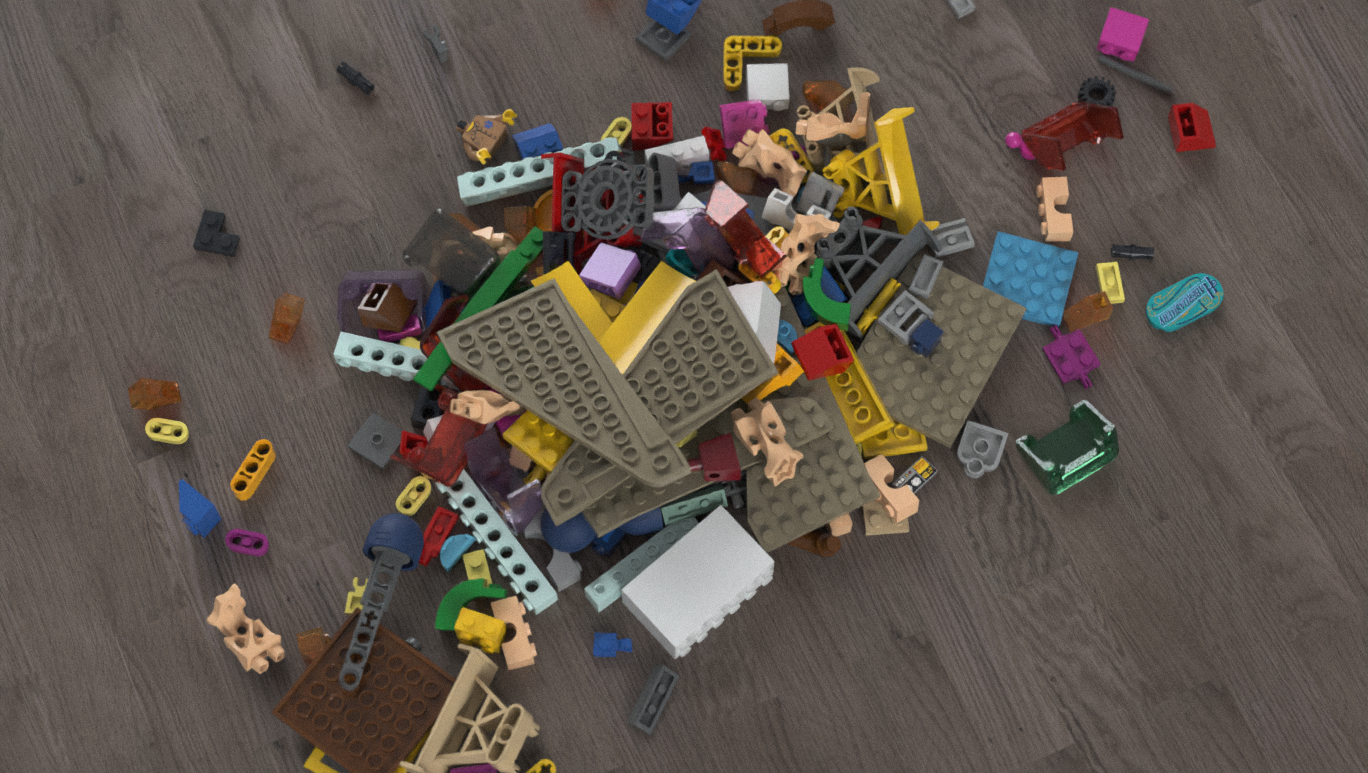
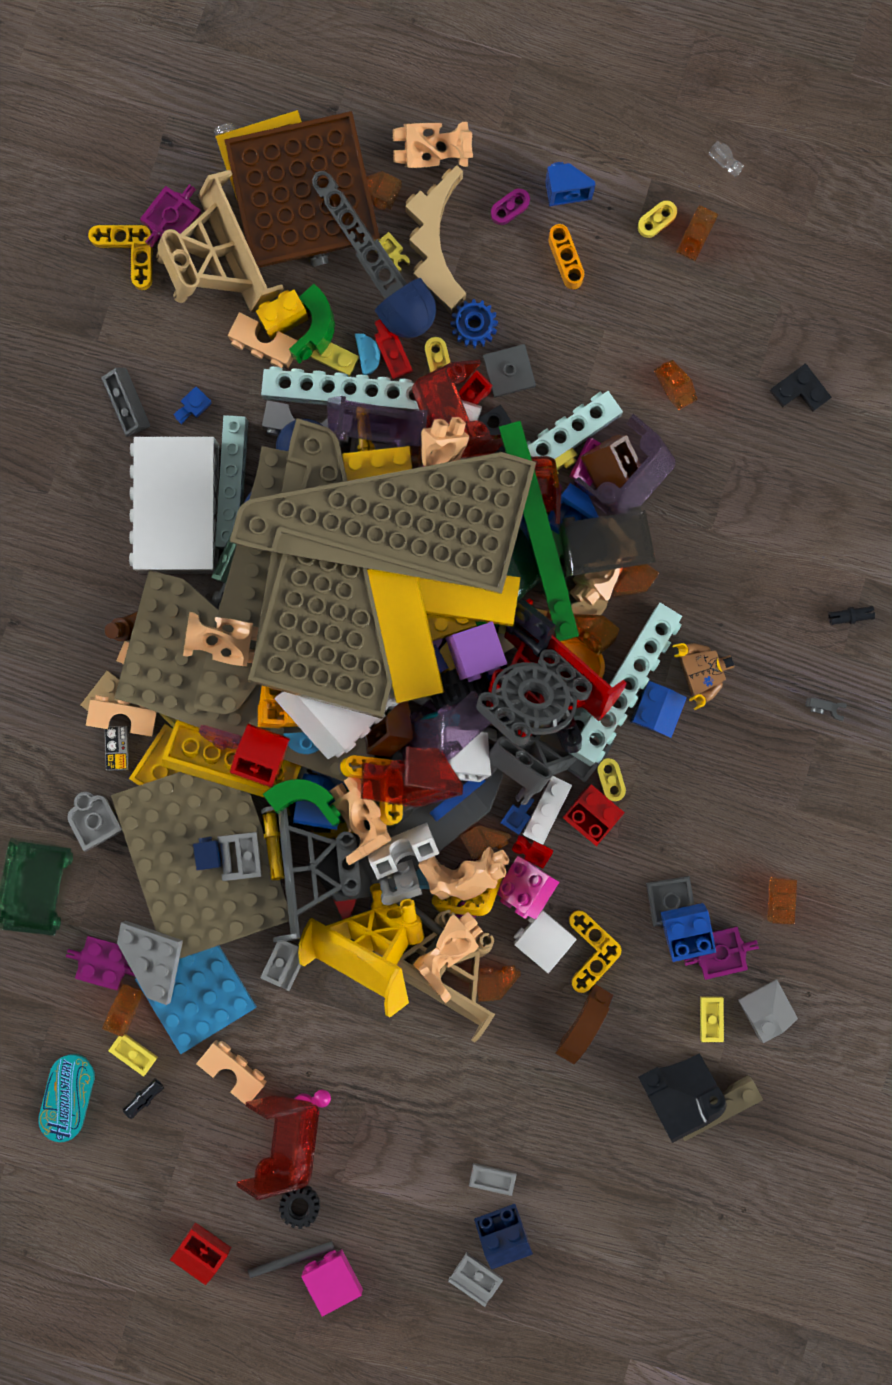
camera: 135 degrees right, 20 degrees up
dark red torso [687,433,741,482] -> none
light grey tile [908,254,944,300] -> none
none -> light grey plate [117,921,183,1005]
none -> clear pink plate [198,725,242,750]
none -> tan arch [405,165,466,314]
none -> blue gear [451,299,498,348]
none -> clear plate [709,140,744,178]

